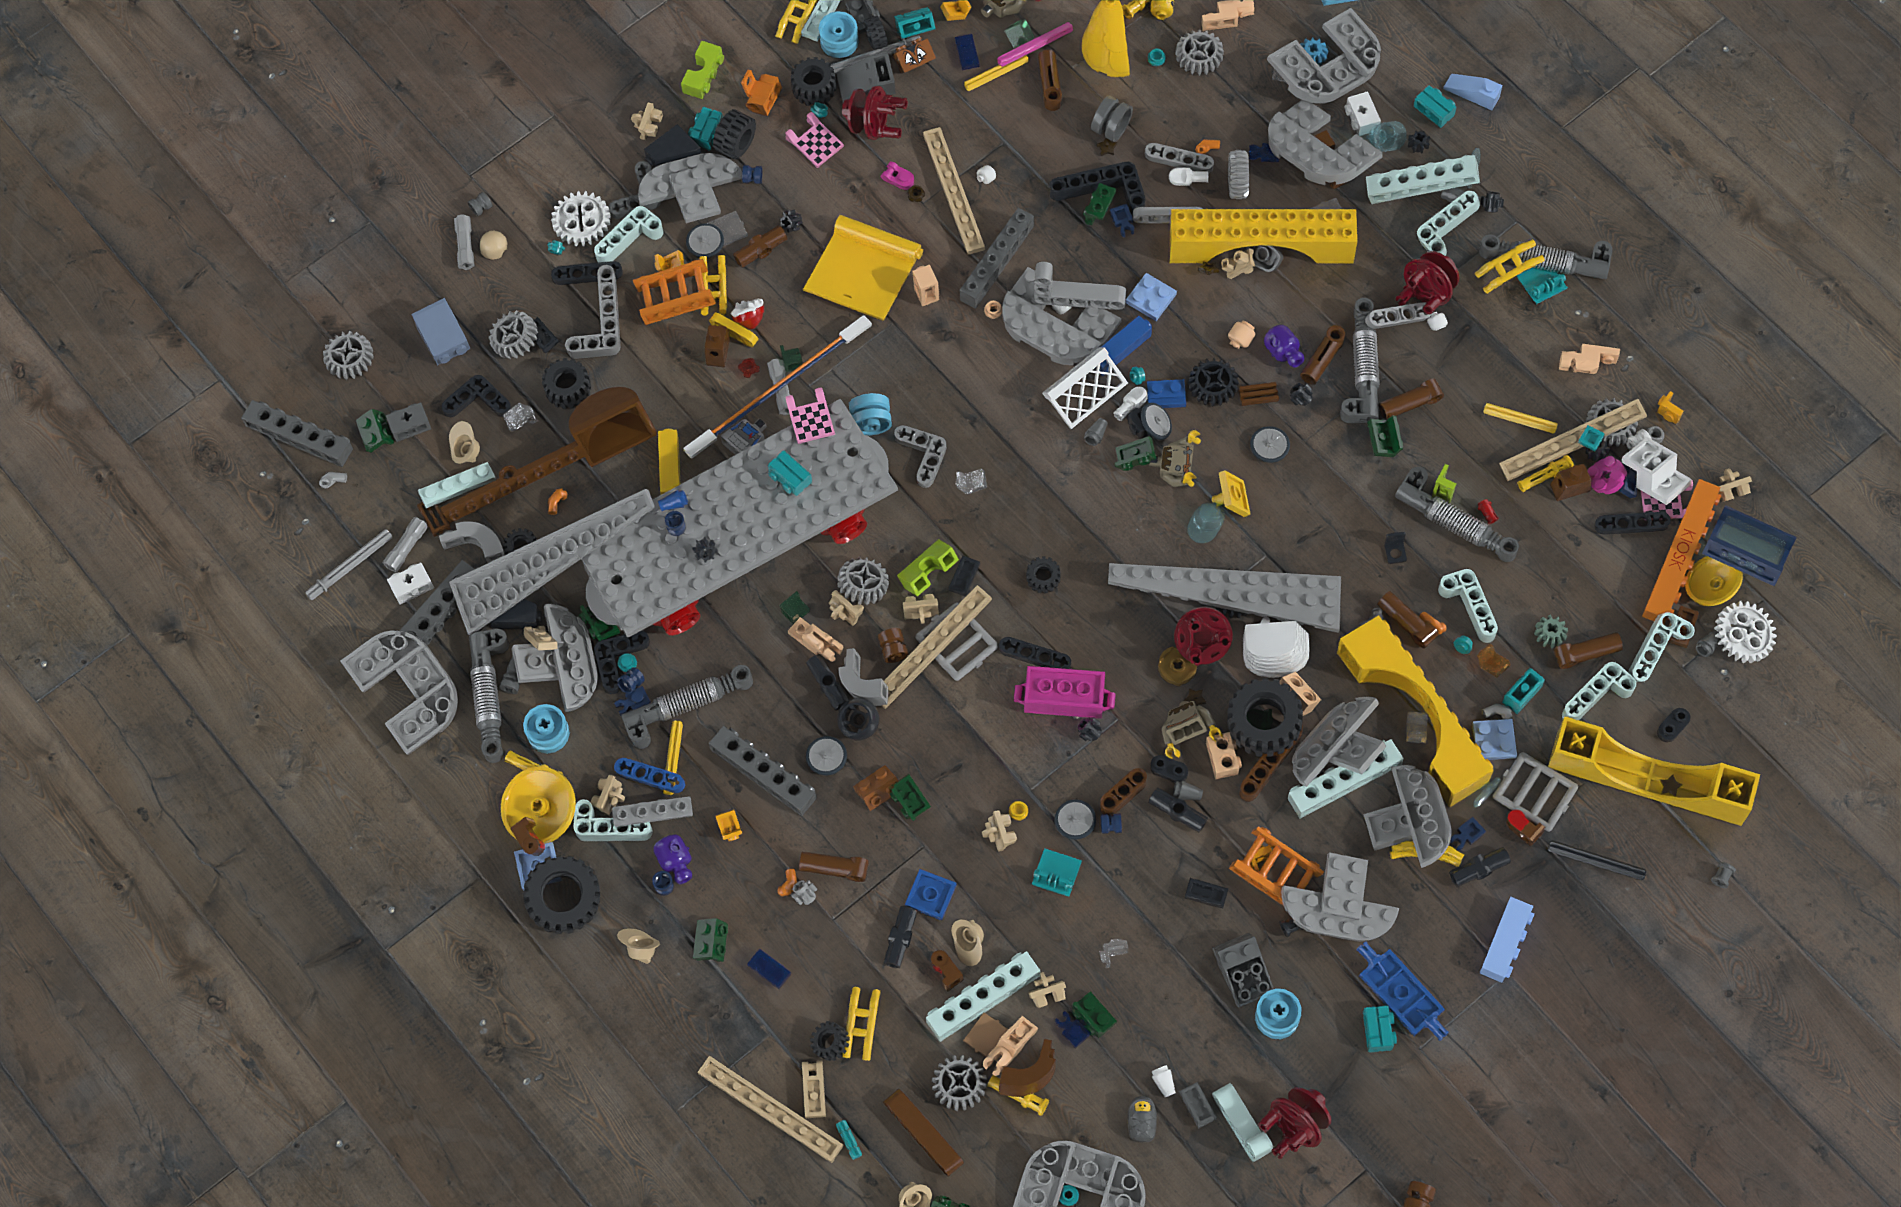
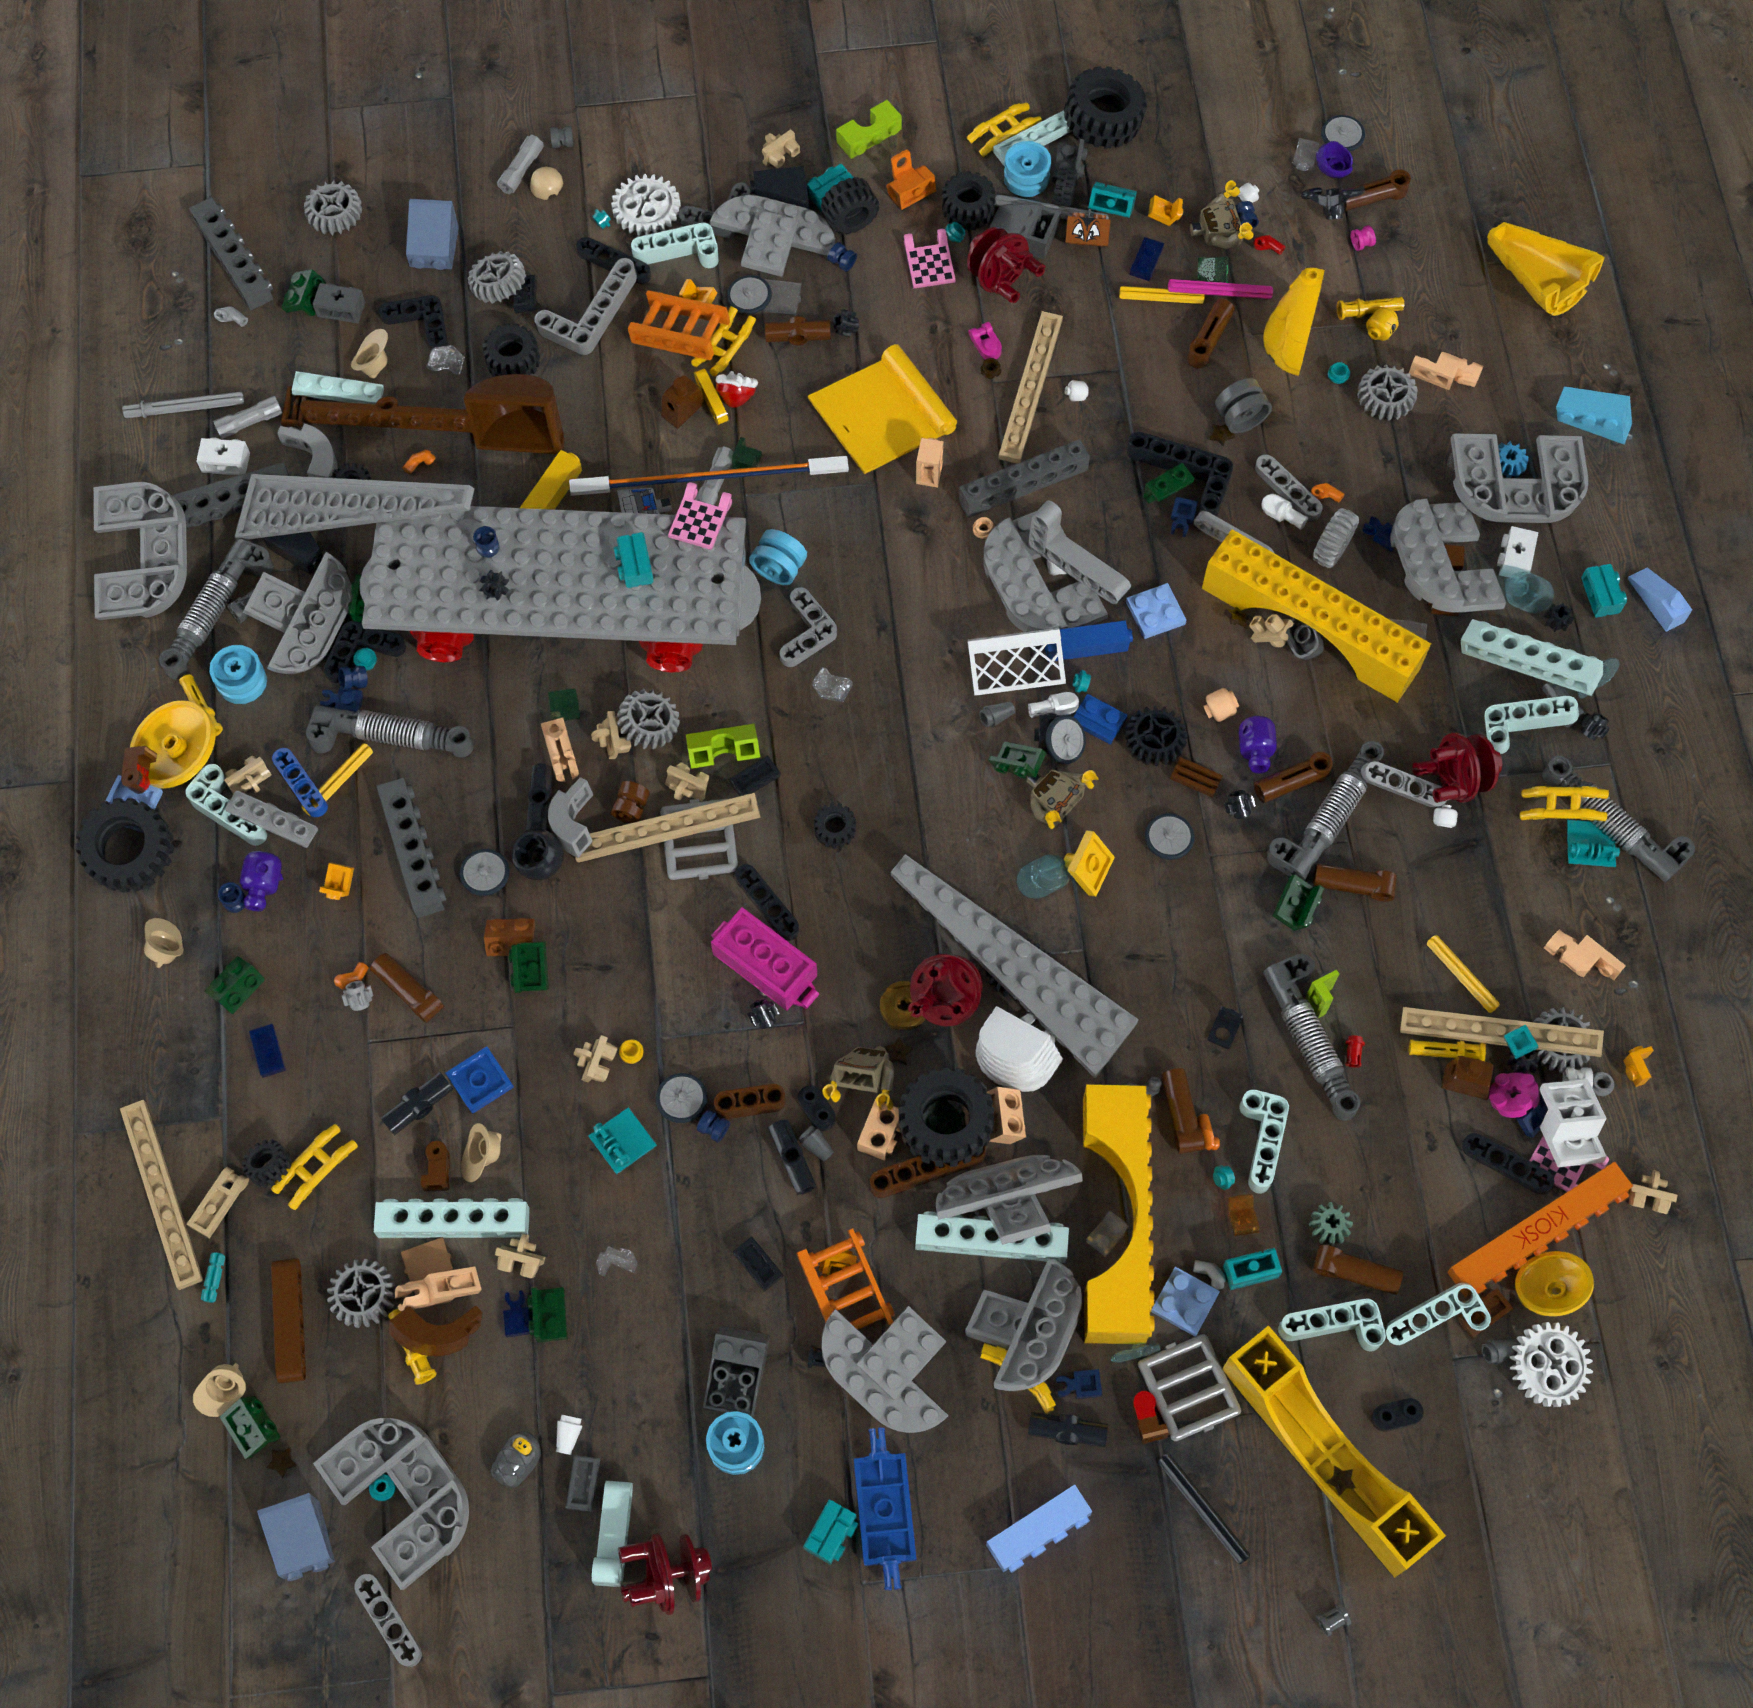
camera: 30 degrees right, 0 degrees up
tan plate [524,626,557,650] -> none
blue cone [658,490,688,511] -> none
clear red plate [738,358,760,378] -> none
panel [1702,505,1797,586] -> none

